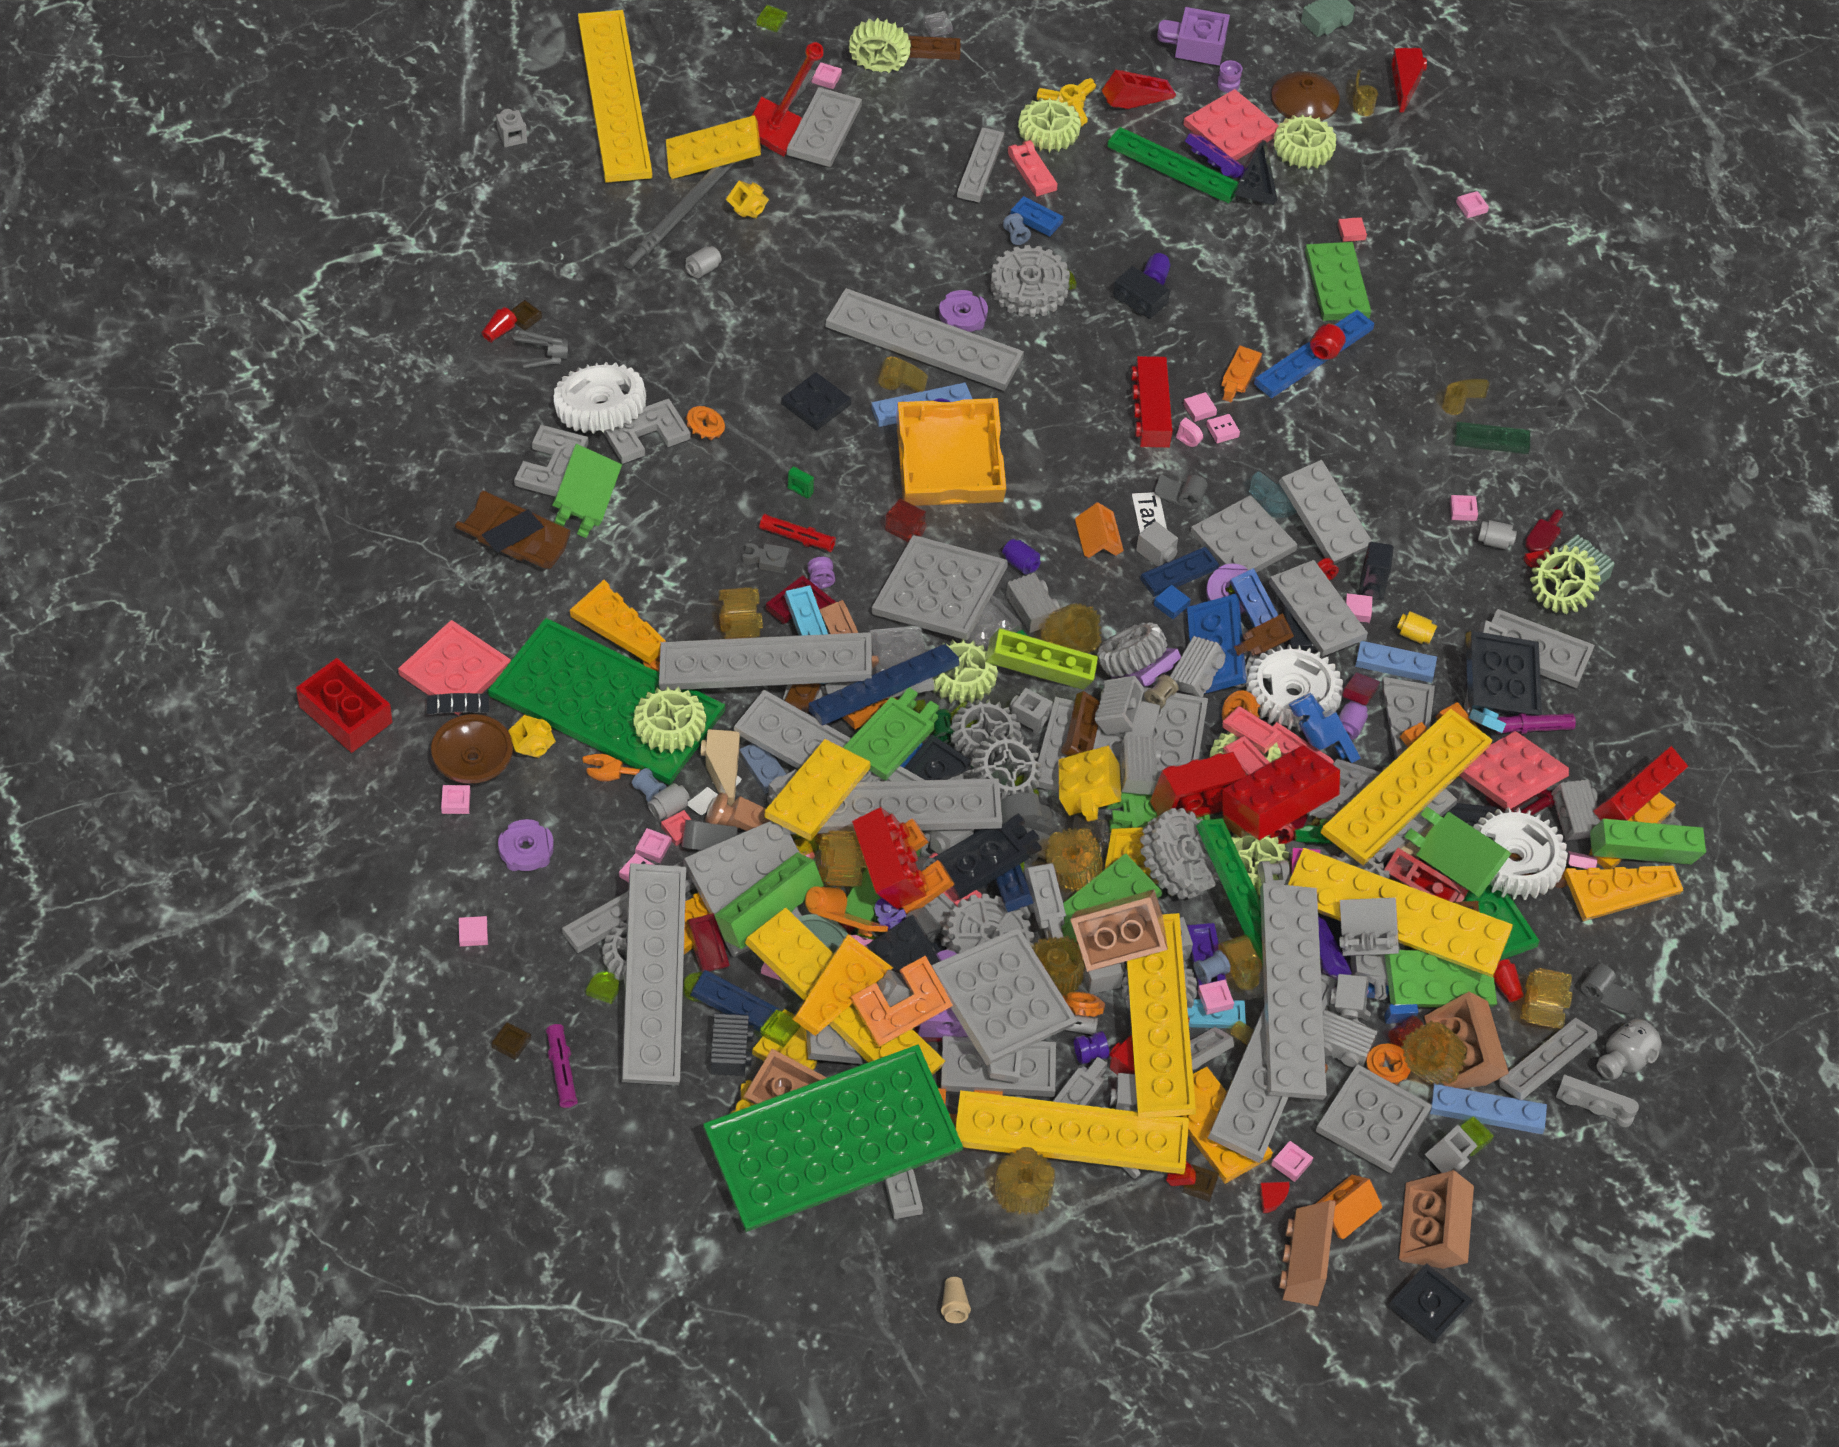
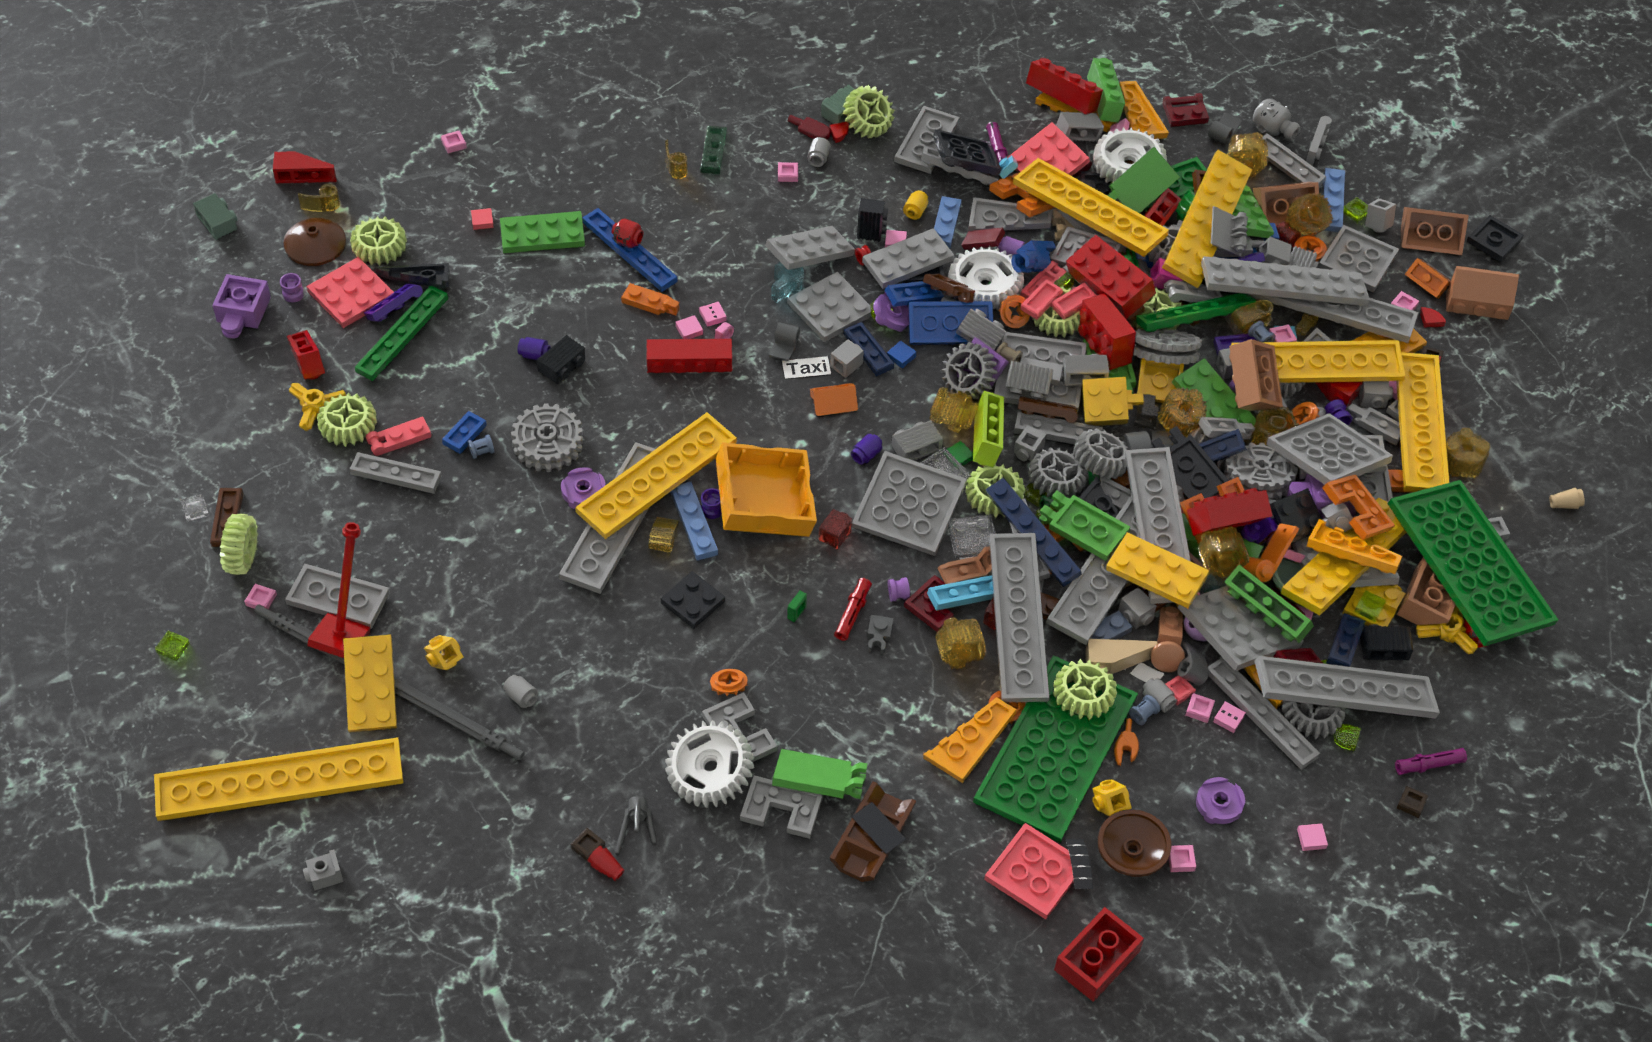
camera: 90 degrees left, 0 degrees up
none -> yellow plate [575,412,737,539]
none -> dark red plate [1163,93,1209,127]

